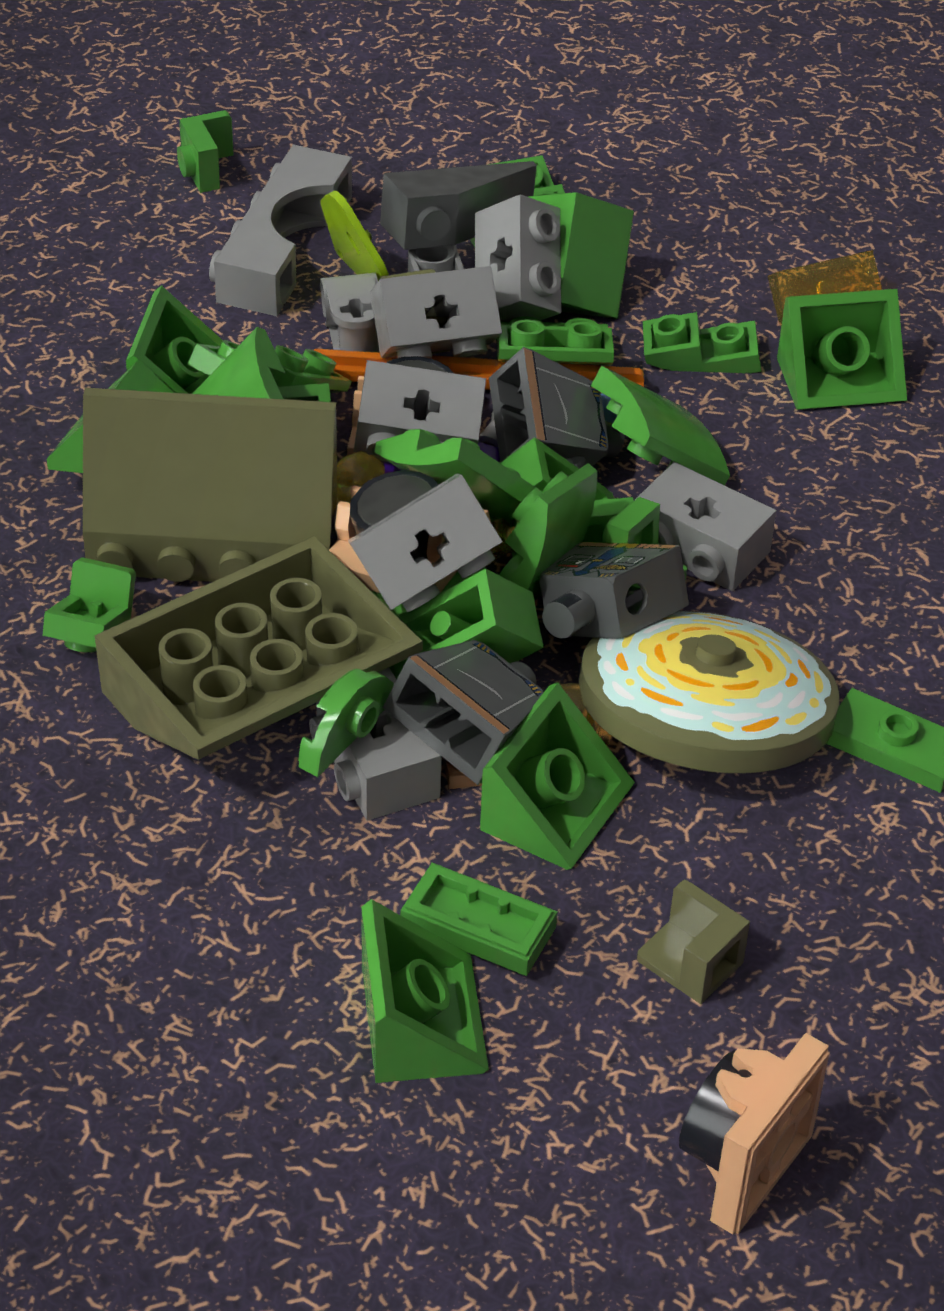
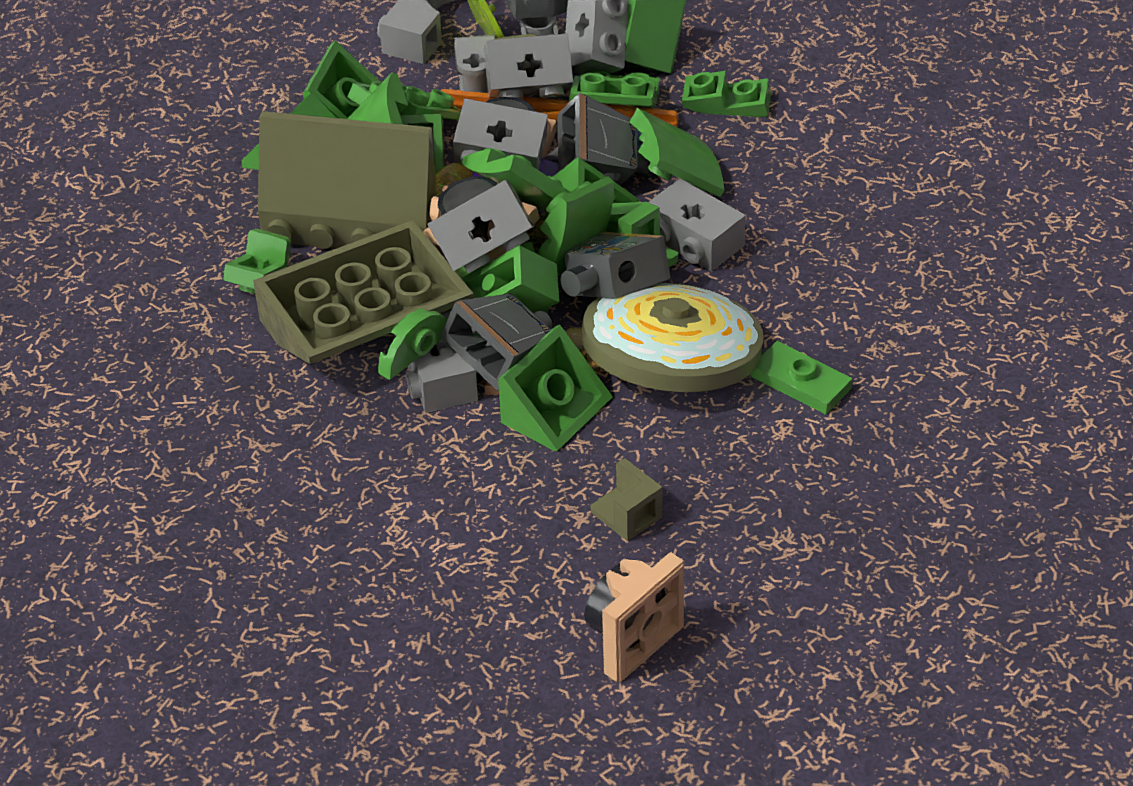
camera: 10 degrees right, 0 degrees up
bright green slope [361,899,489,1083] -> none
bright green plate [401,862,558,976] -> none
clear yellow plate [767,250,882,326] -> none
bright green slope [777,289,907,410] -> none

